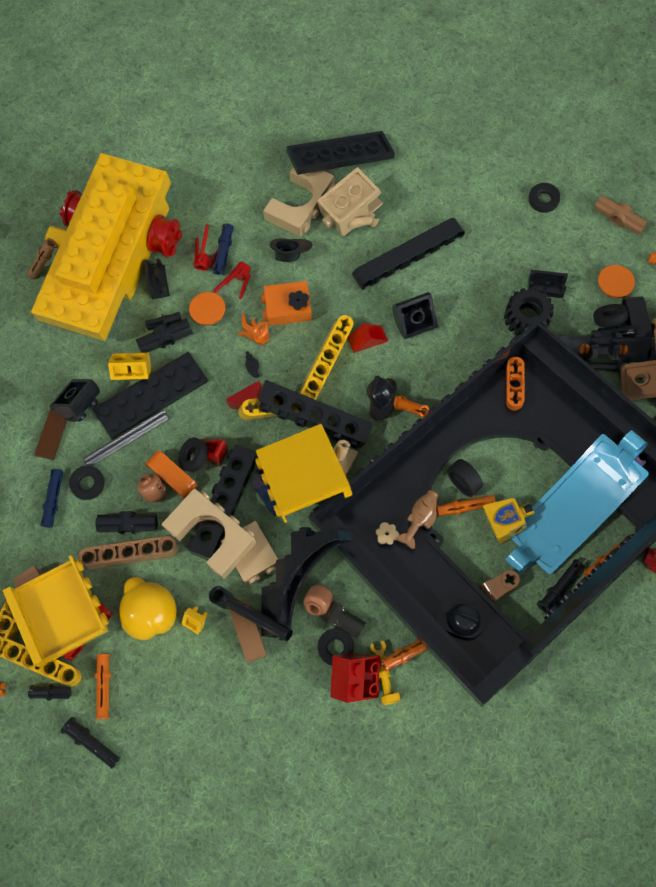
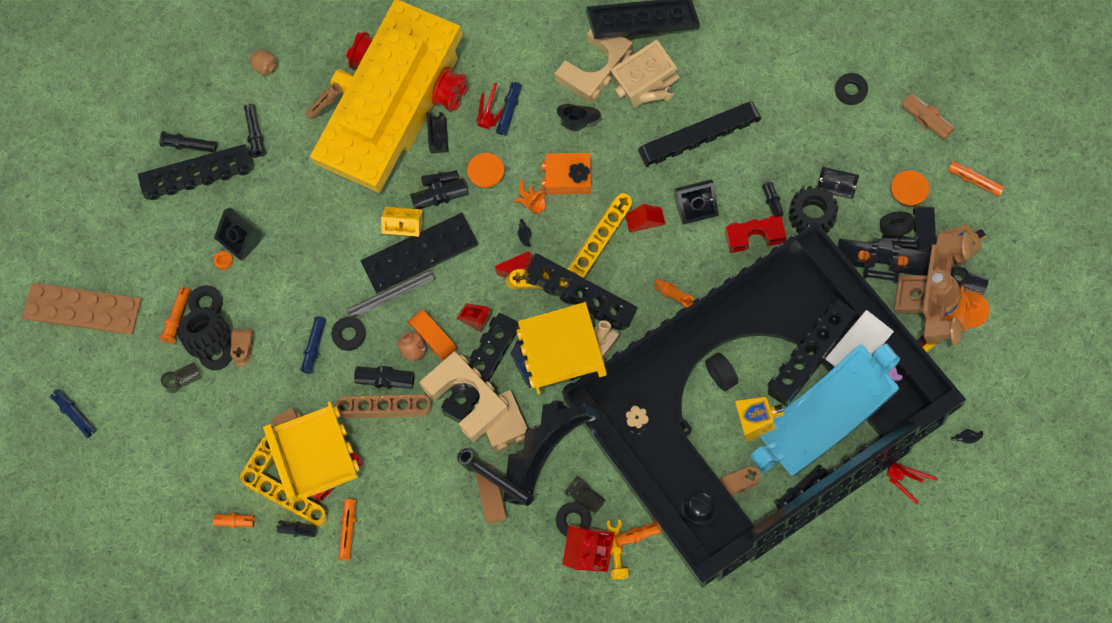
camera: 10 degrees right, 0 degrees up
reddish brown tile [34,408,67,460] -> none
black brick [49,379,100,422] -> none
black pin [60,717,120,769] -> none
yellow piece [119,577,177,641] -> none
black tyre [178,437,208,472] -> none
yellow tile [181,606,207,635] -> none
red plant [212,261,251,299] -> none
nougat head [303,585,333,616] -> none
black piece [366,376,397,419] -> none
medium nougat animal [396,490,439,549] -> none
orange pin [436,494,496,517] -> none
orange beam [506,357,525,410] -> none
none -> red arch [725,216,787,254]
none -> black axle [762,182,784,217]
none -> black brick [767,299,857,407]
none -> white sticker [826,310,894,367]

